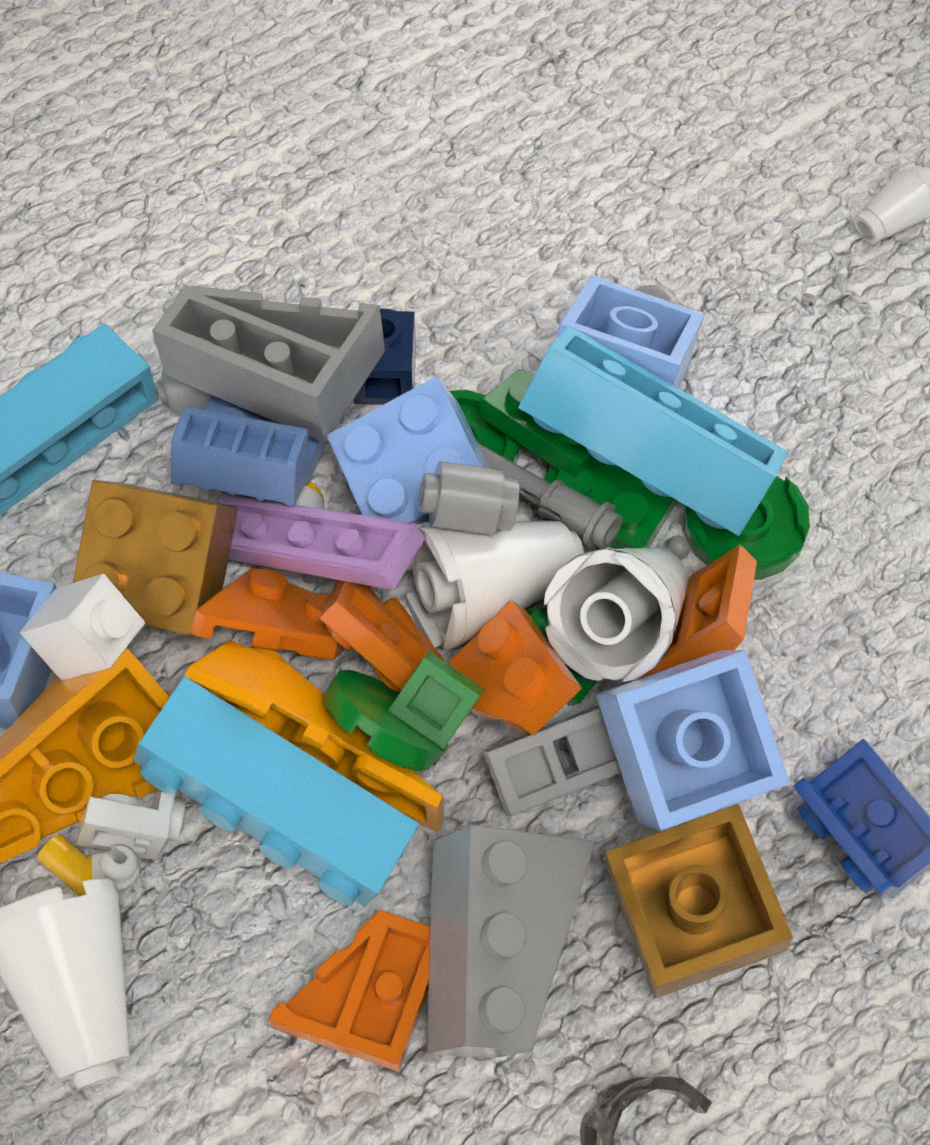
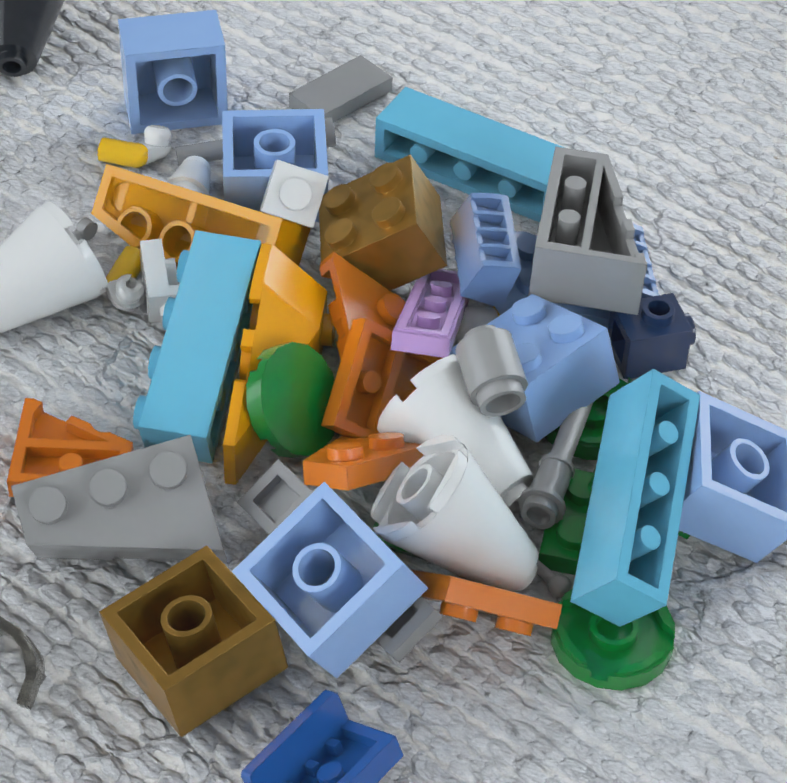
camera: 70 degrees right, 15 degrees down
green plate [388,651,485,749] -> none

